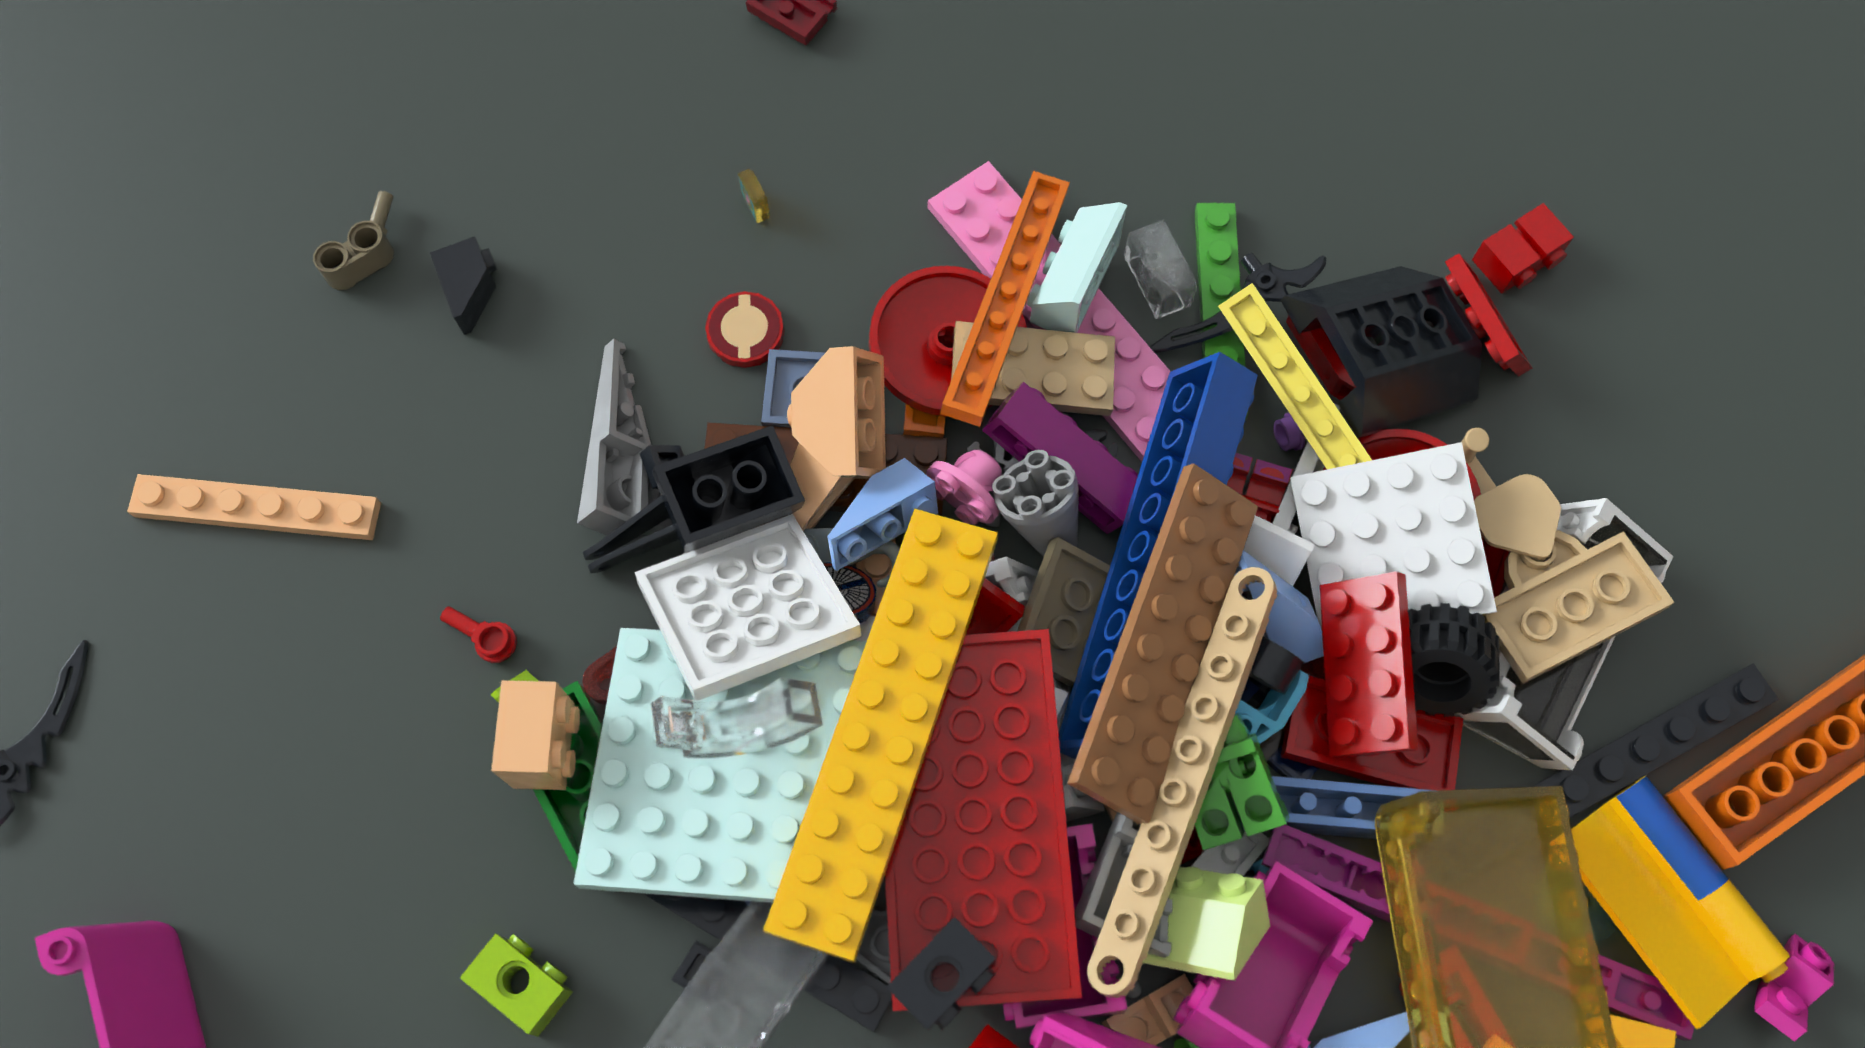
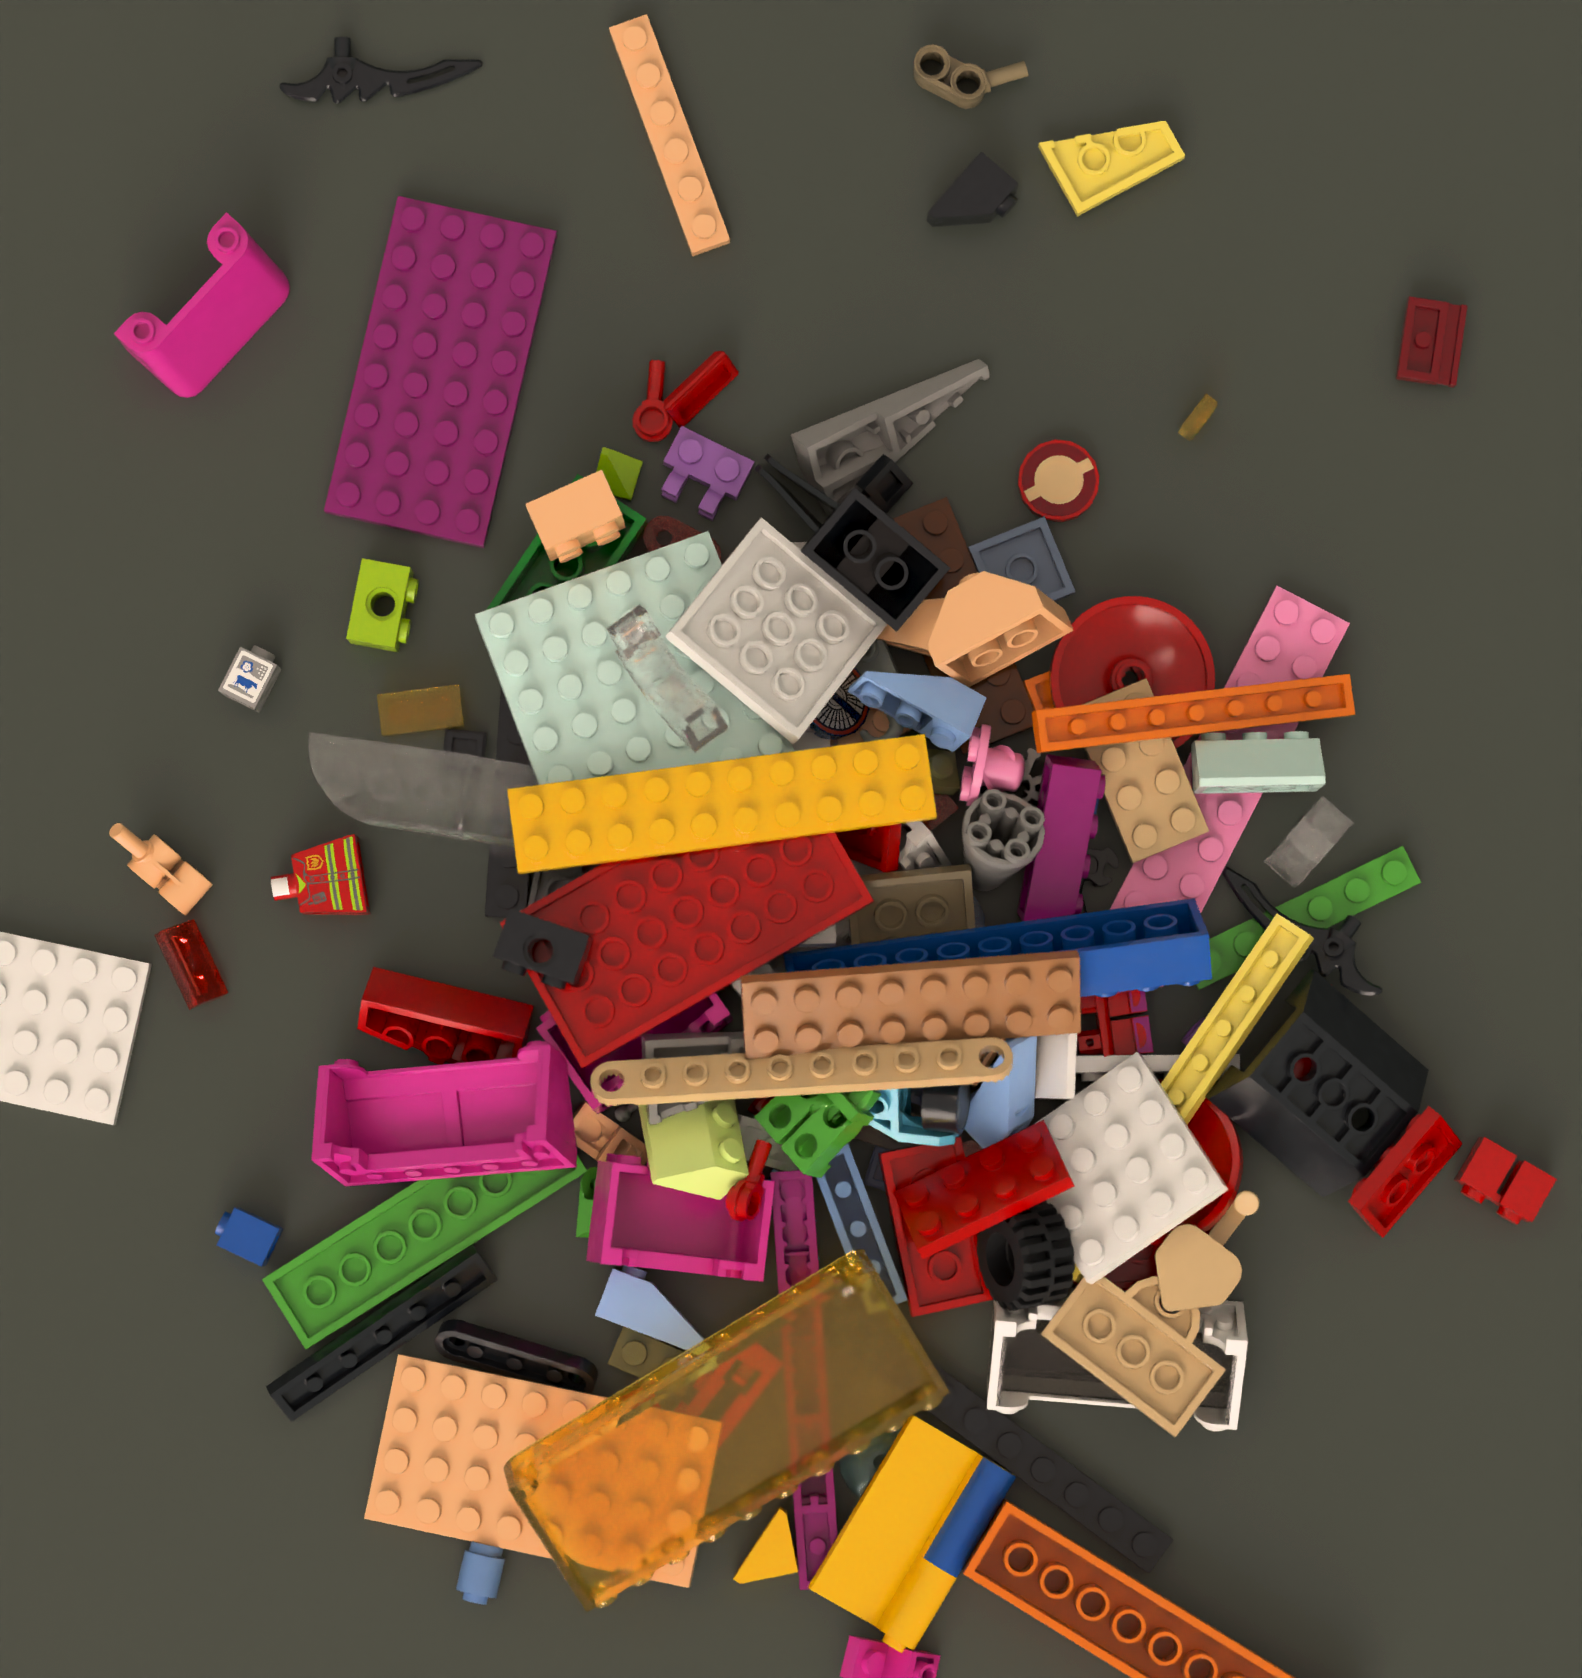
camera: 65 degrees right, 15 degrees up
none -> magenta plate [324,196,557,548]
none -> clear yellow plate [377,684,465,737]
none -> medium lavender plate [661,426,755,521]
none -> red tile [664,351,739,428]
none -> red plate [726,1139,772,1222]
none -> light yellow wing [1038,120,1185,217]

